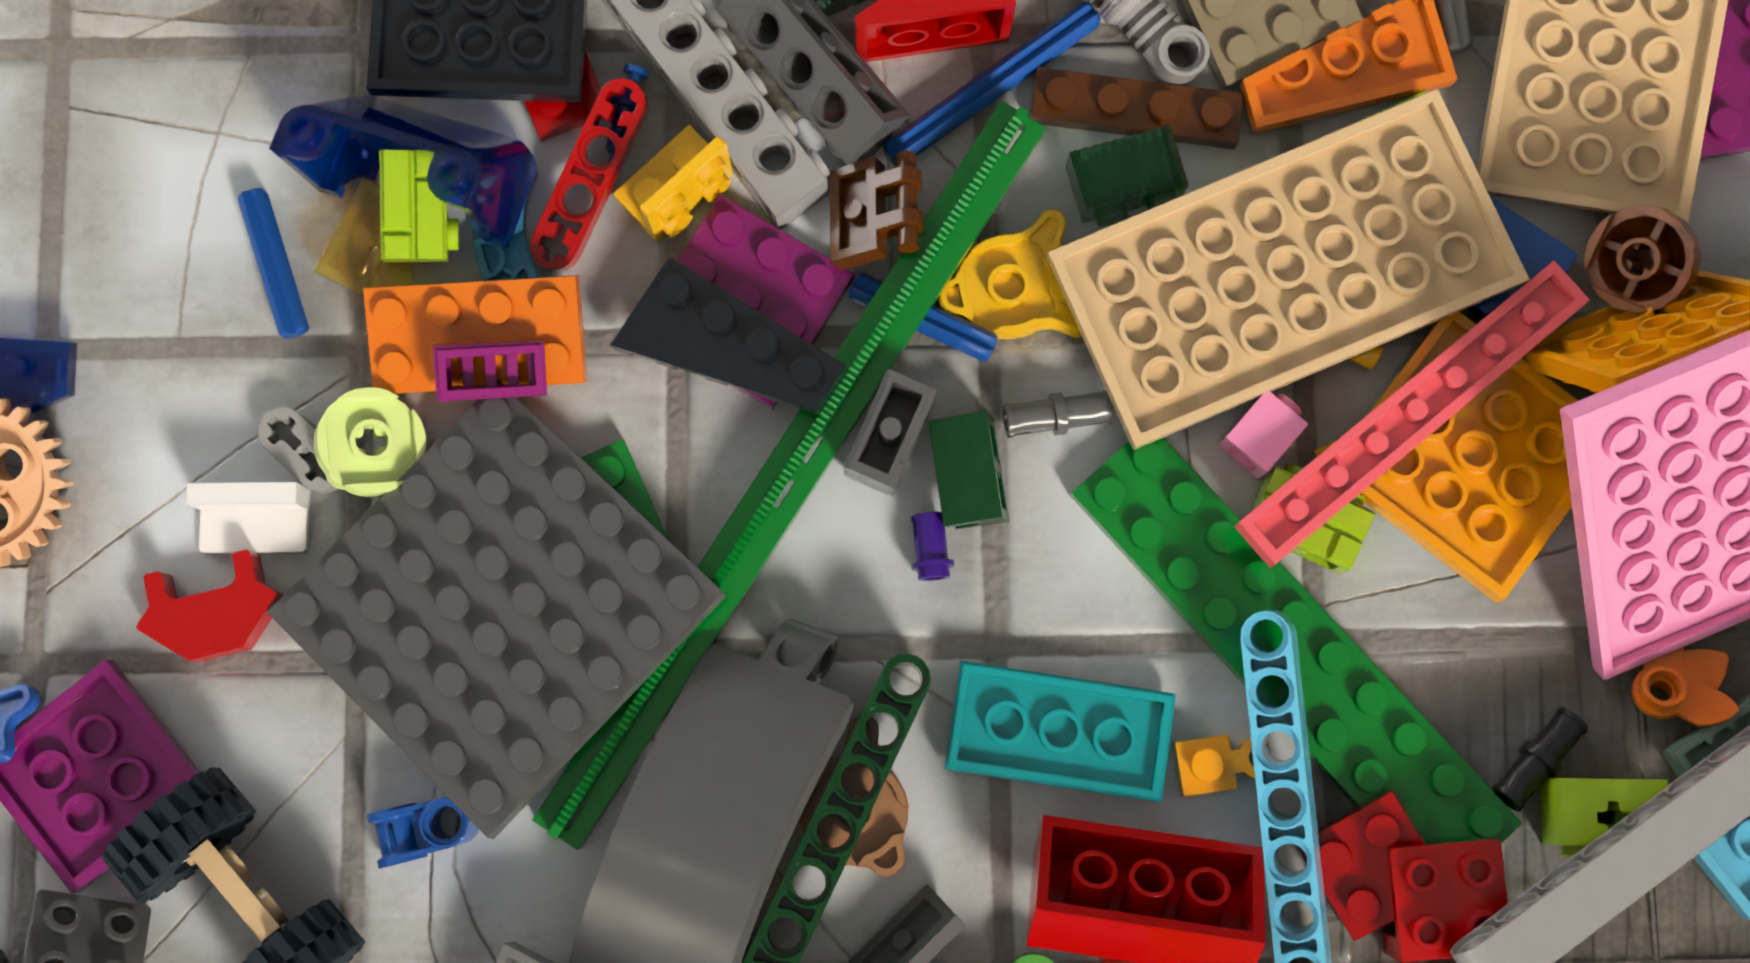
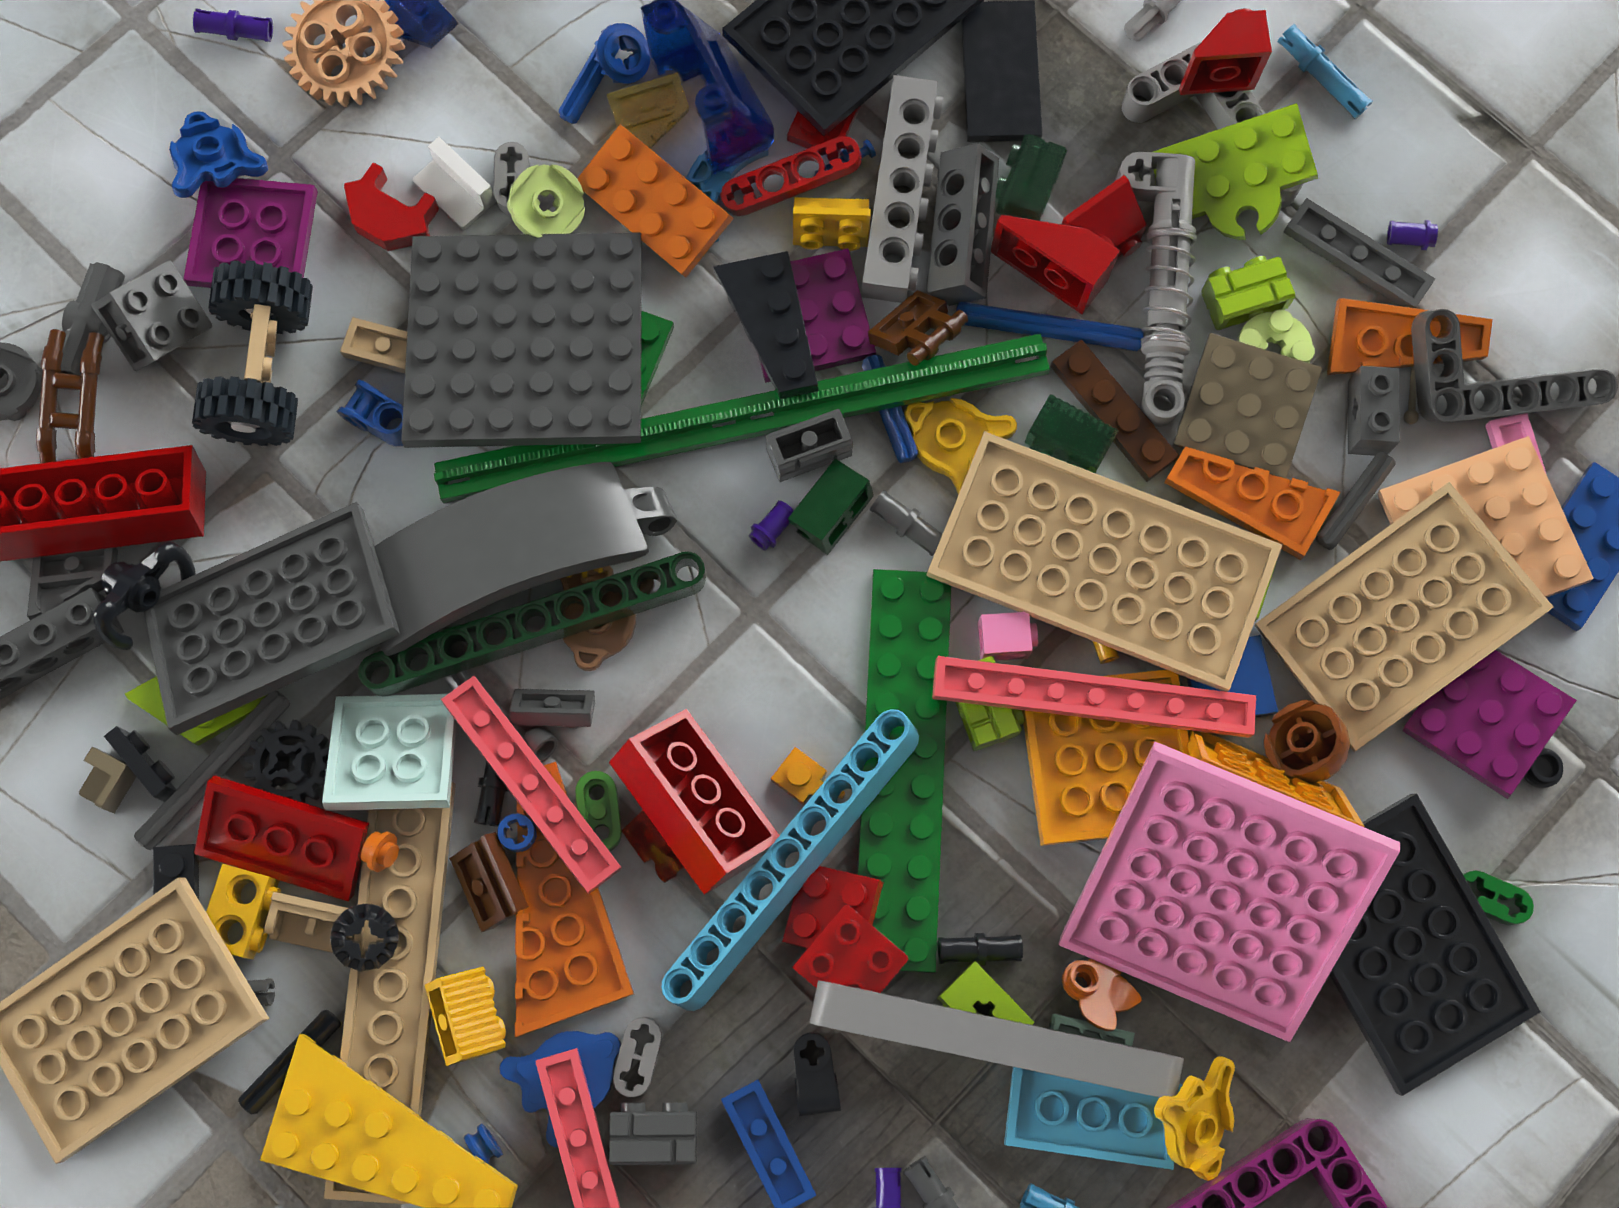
camera: 45 degrees right, 5 degrees down
lime brick [379,150,459,263] -> none
magenta slope [432,340,547,402] -> none
teal plate [944,660,1176,803] -> none
none -> tan plate [340,317,407,374]
none -> blue gear [594,23,651,85]

